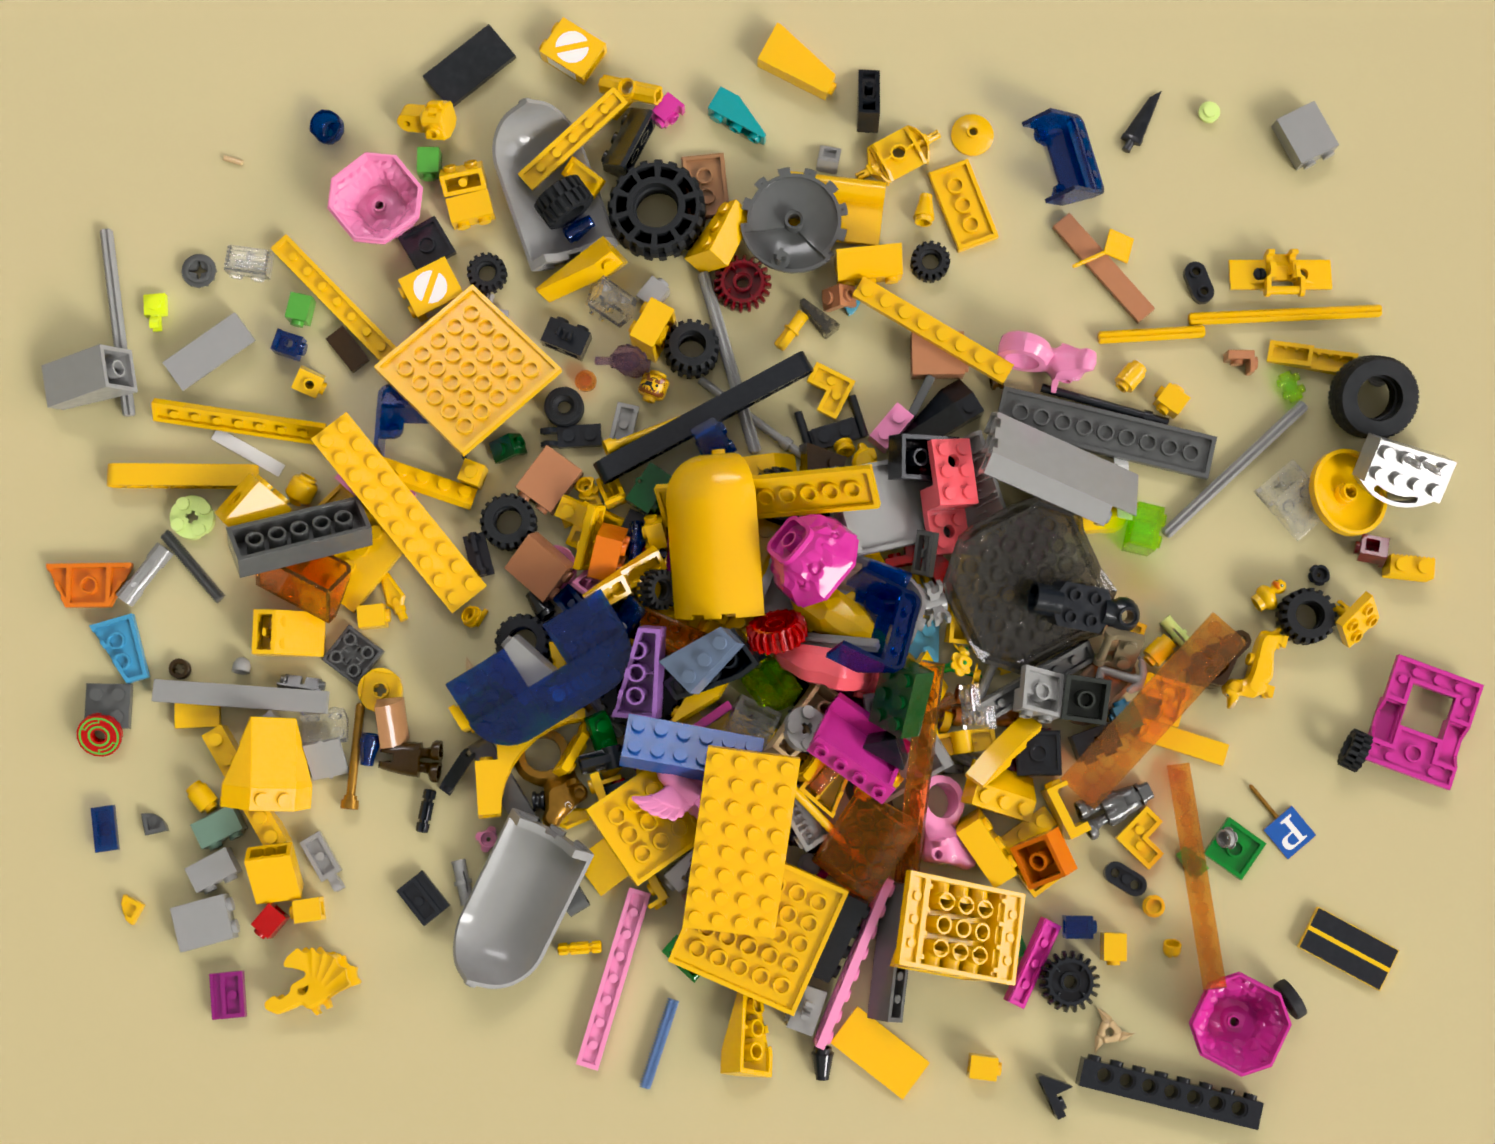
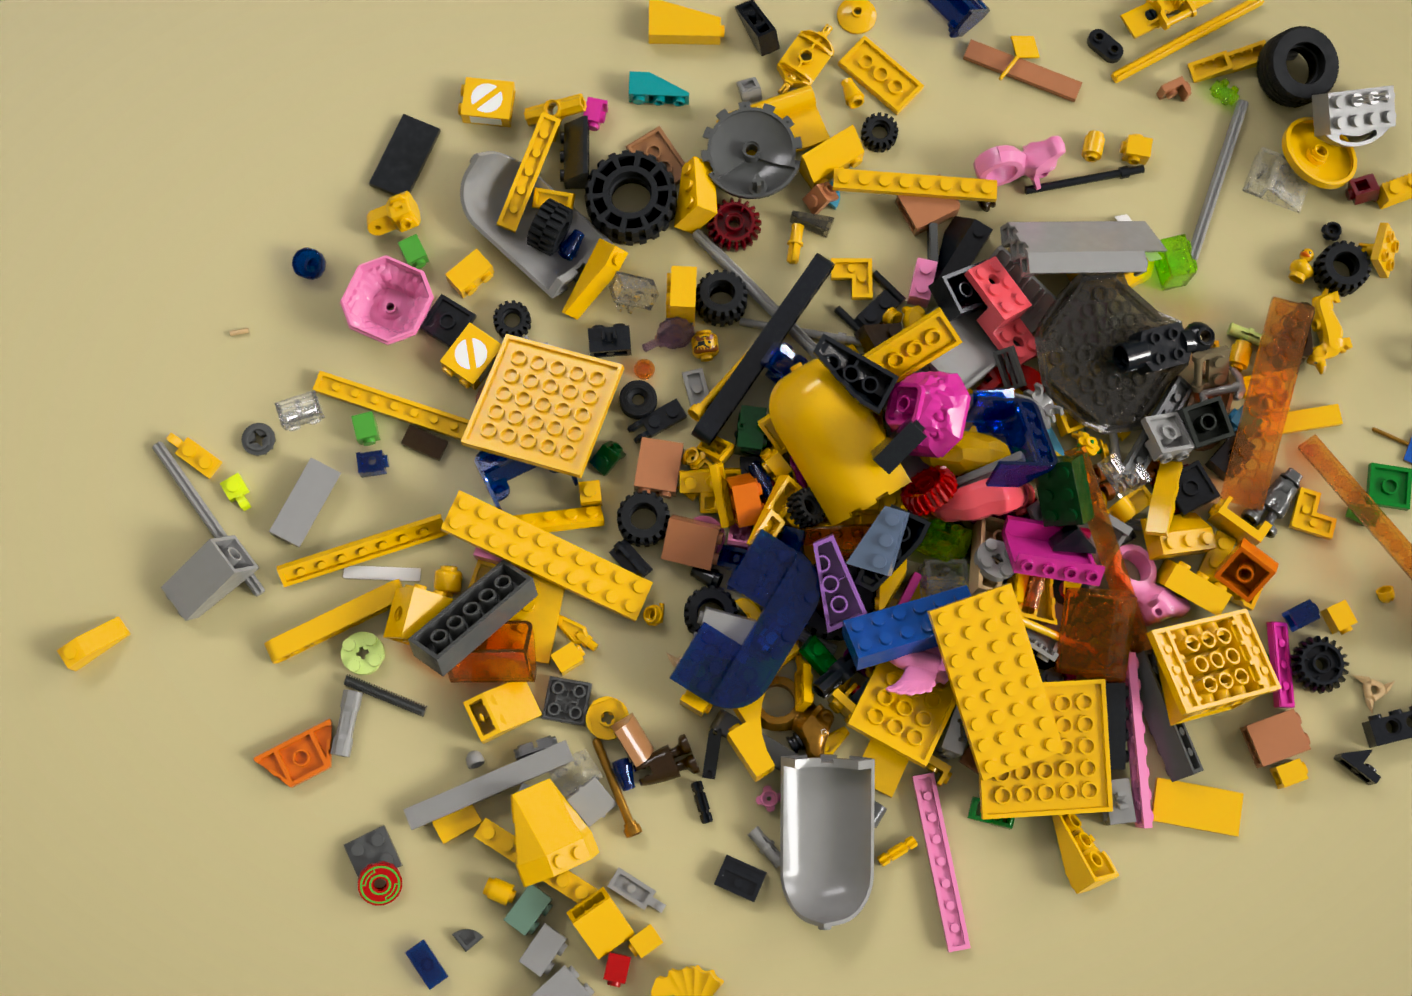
camera: 30 degrees left, 5 degrees down
dark azure wing [89,613,150,684] -> none
dark brown bush [169,658,191,679] -> none
yellow brick [291,365,328,399] -> none
yellow brick [439,159,487,197] -> none
light grey brick [636,276,670,305] -> none
medium blue axle [639,998,679,1089] -> none
black cone [811,1045,834,1081] -> none
dark grey plate [998,386,1217,480] -> none
yellow axle [1097,325,1206,344] -> none
black plate [1103,862,1147,896] -> none
yellow plate [1142,895,1165,918] -> none
light grey plate [1216,827,1238,849] -> none
none -> yellow plate [166,433,222,479]
none -> black wedge [813,333,899,415]
none -> black slope [871,418,927,474]
none -> nougat brick [1240,708,1311,768]

